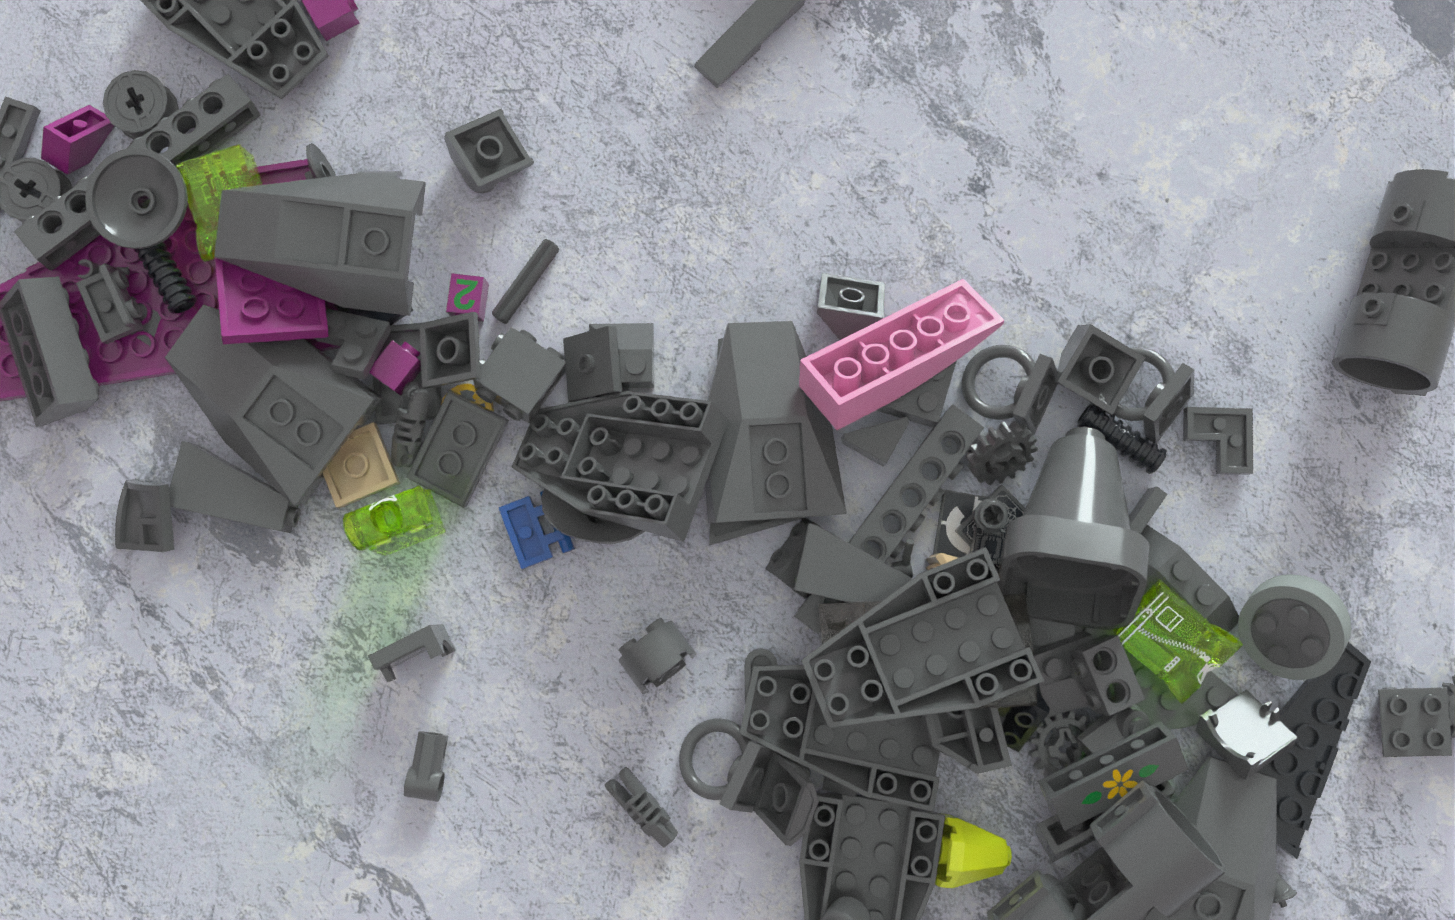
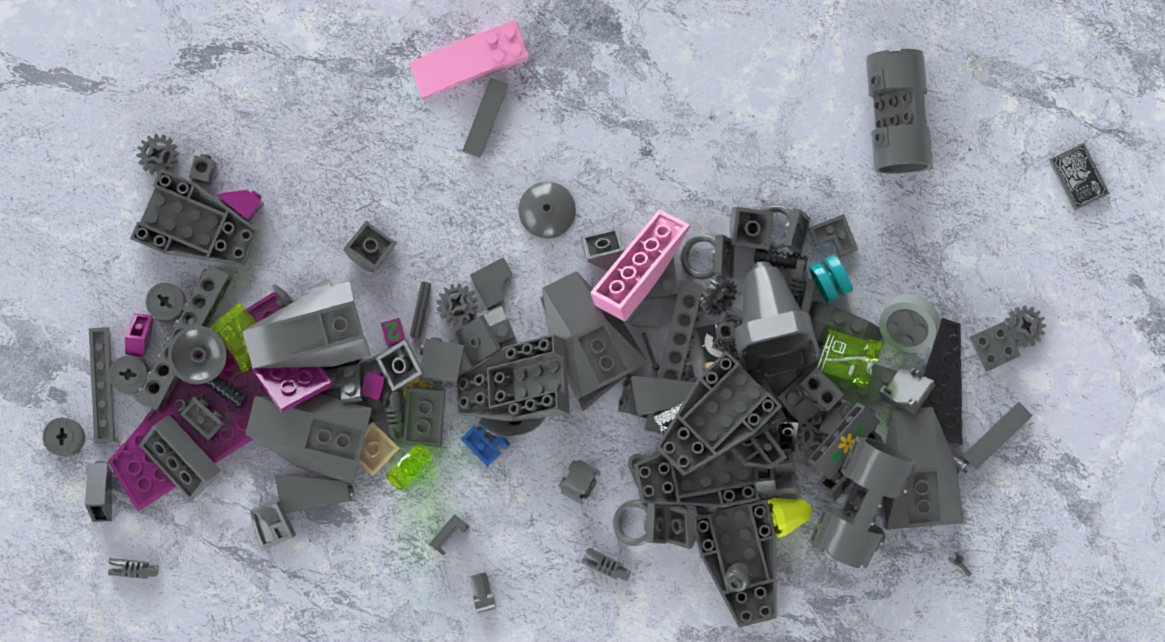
camera: 20 degrees left, 0 degrees up
none -> dark grey gear [436,283,478,326]
none -> dark grey tile [470,257,513,309]
none -> dark grey dish [519,182,576,239]
none -> dark grey hinge [642,332,660,370]
none -> dark grey brick [754,449,797,500]
none -> dark grey hinge [788,259,808,307]
none -> teal wheel [809,254,853,304]
none -> dark grey slope [963,402,1033,470]

